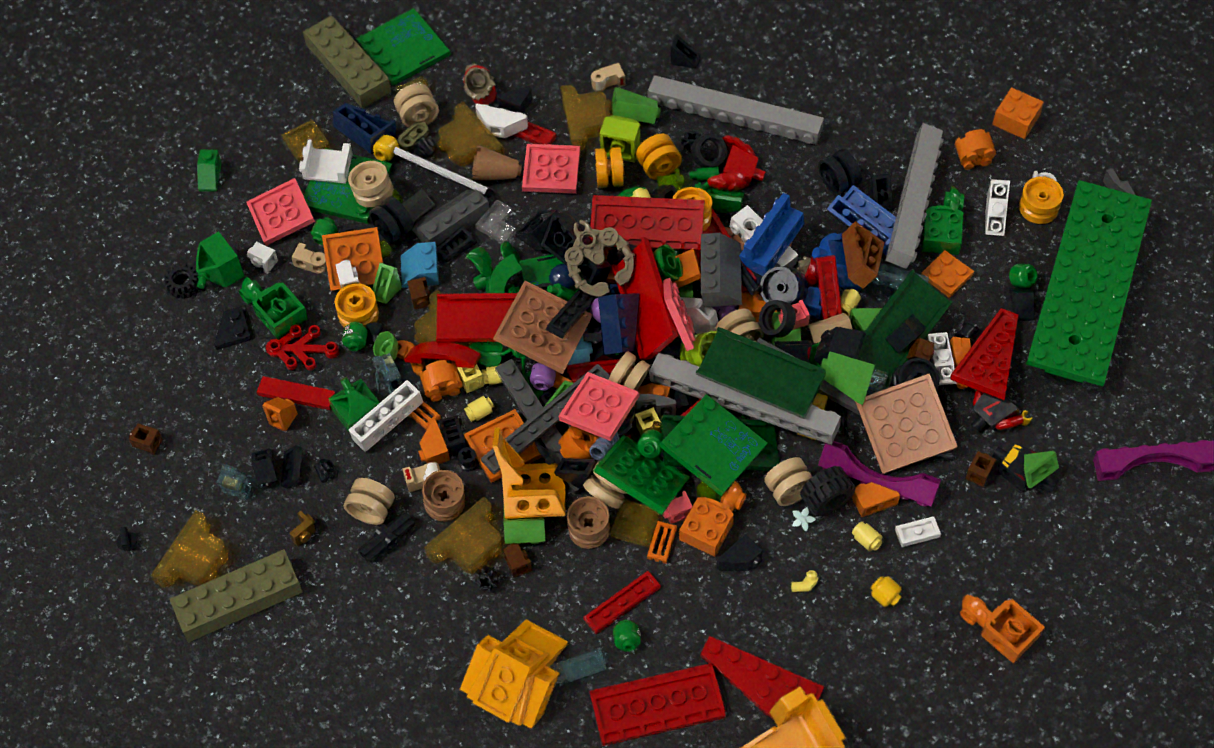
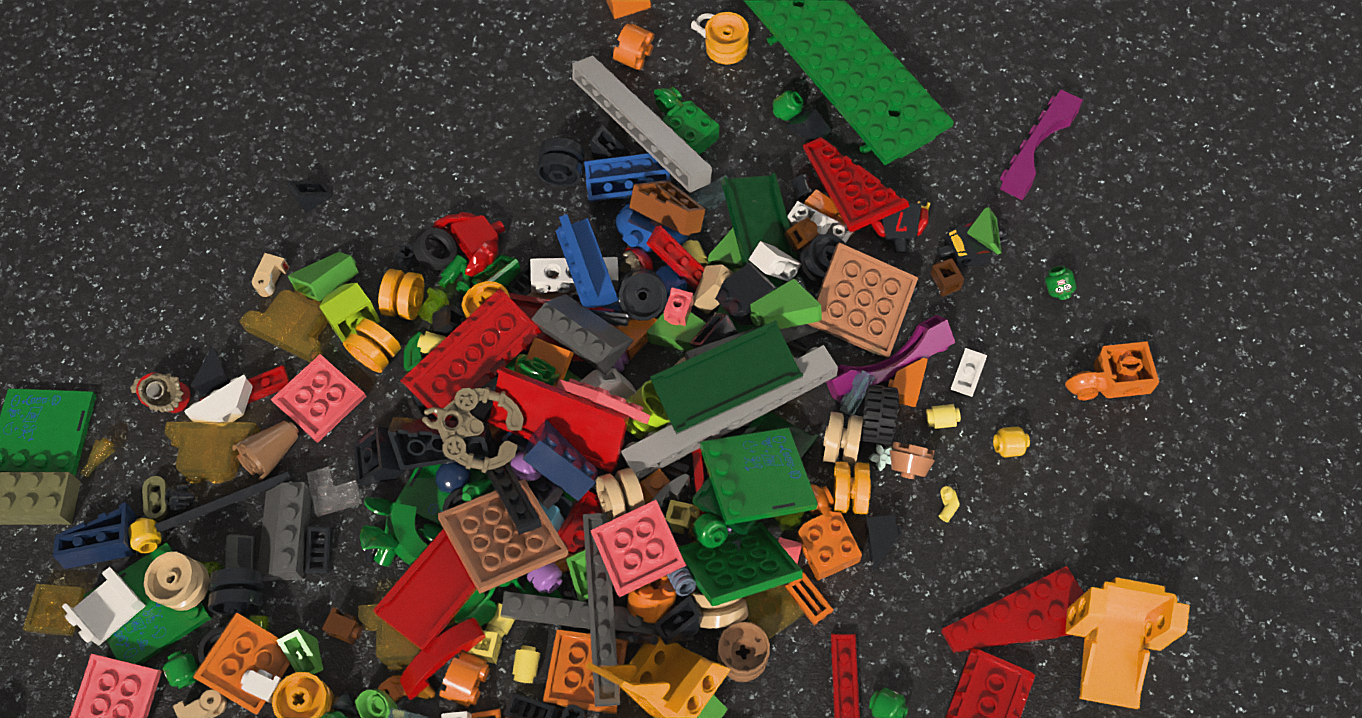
camera: 50 degrees left, 5 degrees up
tan wheel [394,83,439,128] -> none
dark azure slope [401,242,439,288] -> none
light grey brick [648,75,824,145] -> none
tan wheel [715,309,764,341] -> none
black tyre [759,300,796,337] -> none
black slope [885,314,925,353] -> none
orange plate [921,250,974,298] -> none
white slope [985,179,1010,236] -> none
none -> white slope [749,241,801,281]
none -> light orange wheel [833,461,871,515]
none -> clear light blue plate [840,370,875,416]
none -> nougat cone [889,442,935,479]
none -> green head [1045,266,1077,300]

